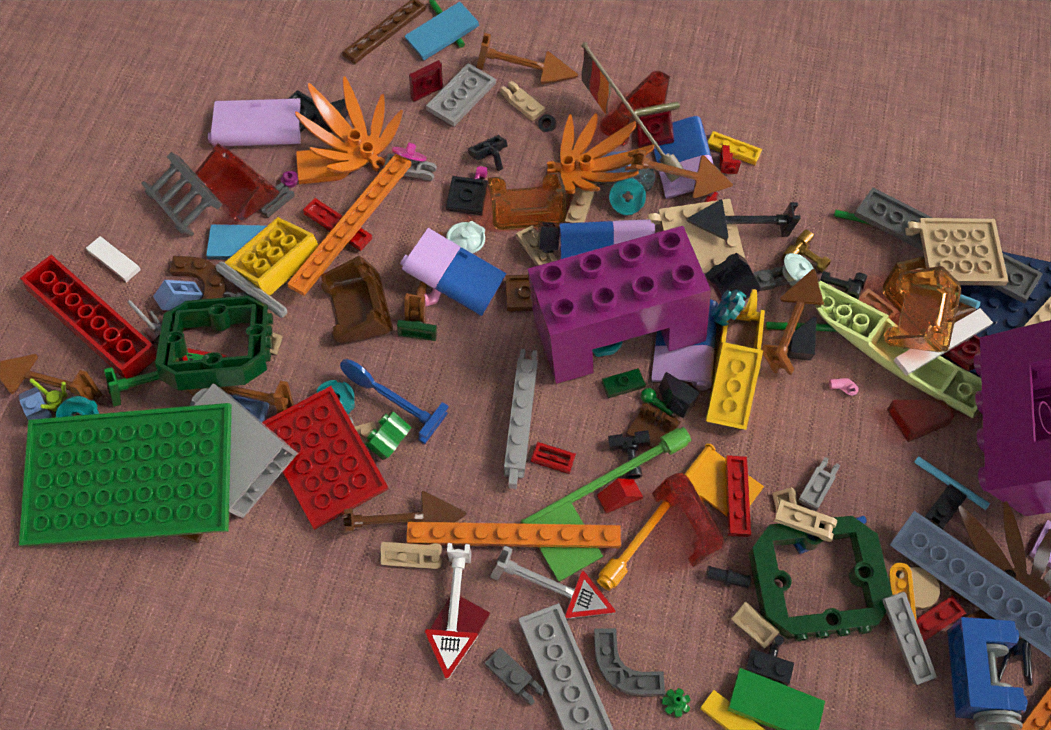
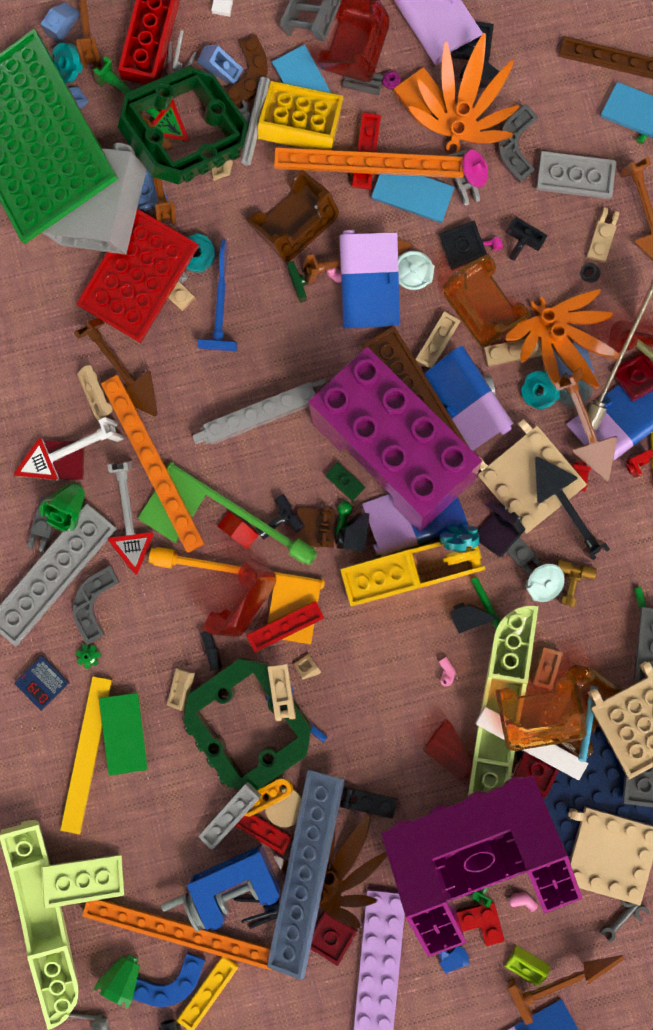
camera: 65 degrees right, 25 degrees up
lime plant [30,378,68,412] -> none
green brick [365,412,411,460] -> none
dark red tile [409,60,443,102] -> none
red tile [531,442,576,474] -> none
black slope [538,222,560,253] -> none
black plate [745,636,795,686] -> none
dark orange piece [762,269,824,375] -> none
light grey hinge [798,457,840,511] -> none
black bar [820,271,867,300] -> none
medium azure bar [914,456,990,510] -> none
none -> green cone [39,483,85,532]
none -> dark azure tile [371,174,455,224]
none -> dark grey plate [498,104,538,184]

